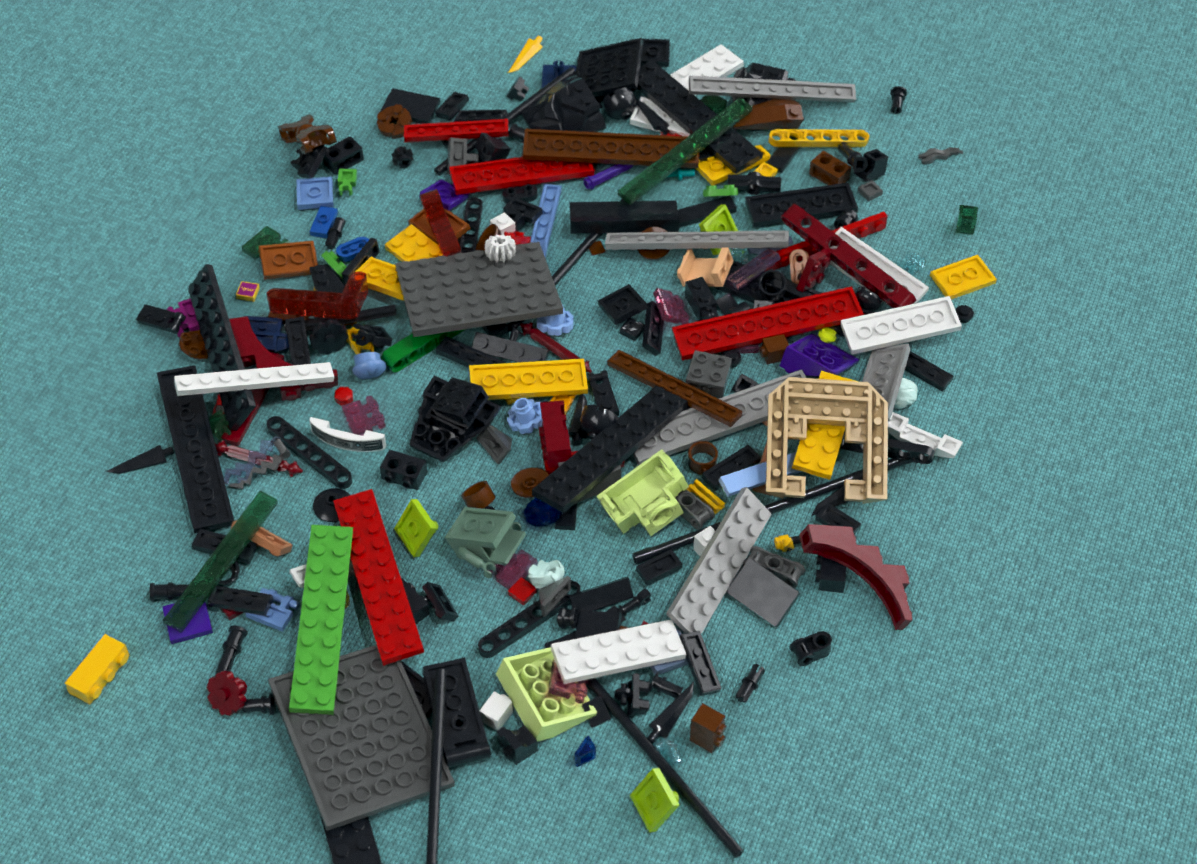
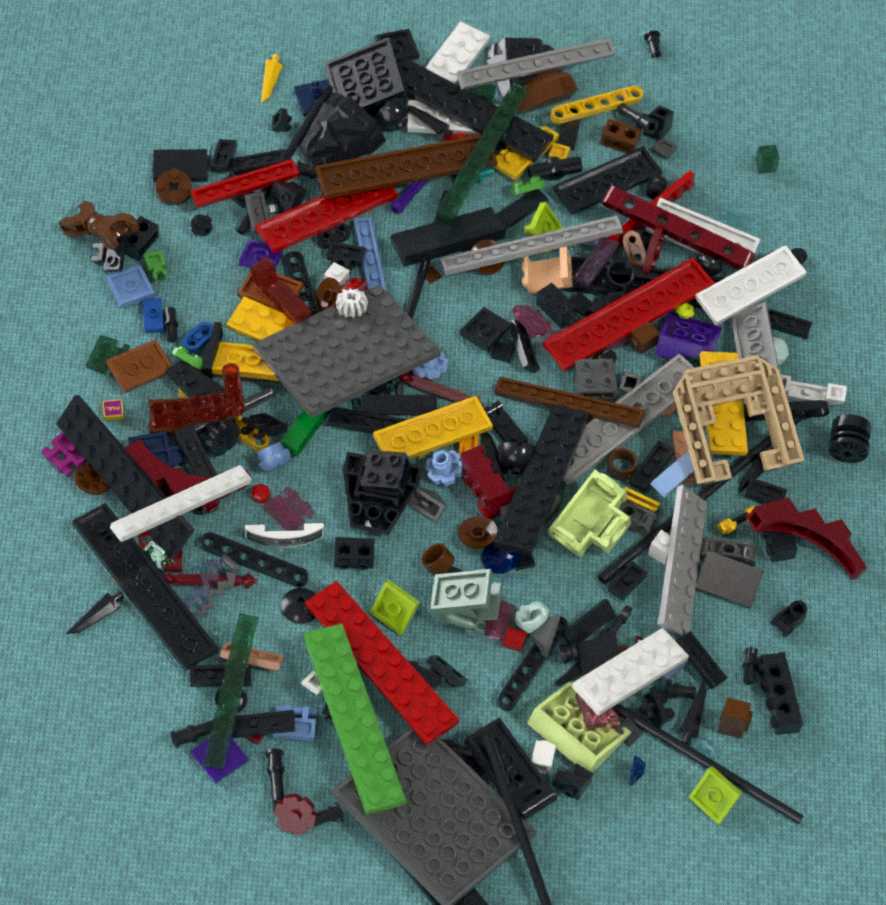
camera: 25 degrees left, 5 degrees up
yellow brick [65,634,130,705] -> none
black plate [136,304,186,334] -> none
dark grey hair [919,147,963,164] -> none
yellow tile [930,254,997,300] -> none
none -> black brick [757,652,803,735]
none -> black wheel [828,414,872,463]

